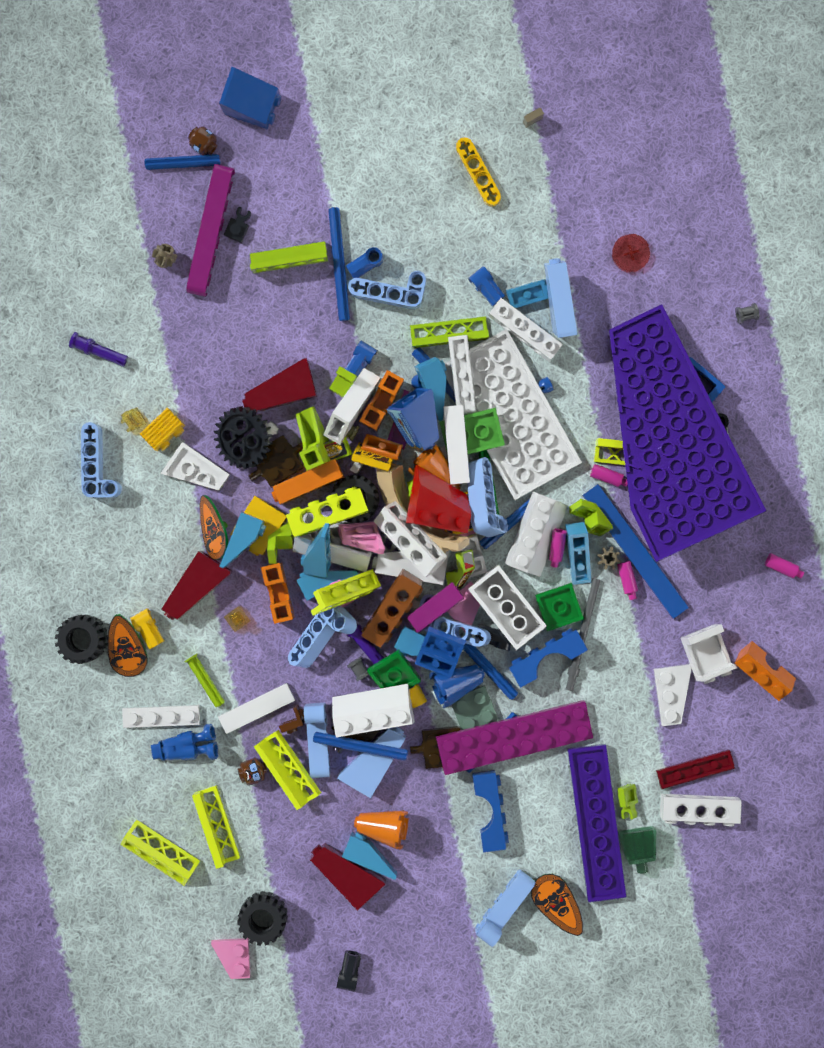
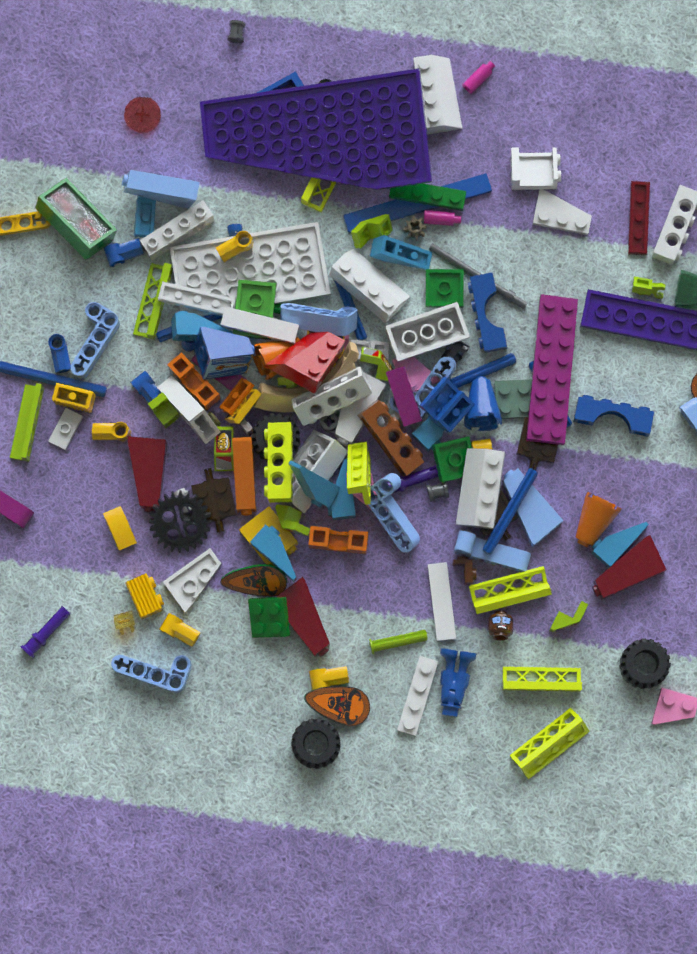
camera: 70 degrees left, 10 degrees down
clear yellow tile [224,605,251,632] -> none
lime arch [296,406,331,471] -> none
bright pink wing [337,522,385,554] -> none
dark pink cylinder [549,529,567,568] -> none
dark pink cylinder [590,464,628,487] -> none
orange arch [735,641,796,701] -> none
none -> brick [35,178,117,260]
none -> white plate [48,408,83,450]
none -> yellow brick [52,383,96,413]
none -> yellow piece [92,422,131,442]
none -> yellow slope [102,506,137,550]
none -> yellow piece [159,613,201,647]
none -> yellow piece [216,231,254,262]
none -> green plate [248,597,290,638]
none -> green plate [389,184,466,211]
none -> white slope [413,55,462,134]
none -> lime slope [549,601,588,632]

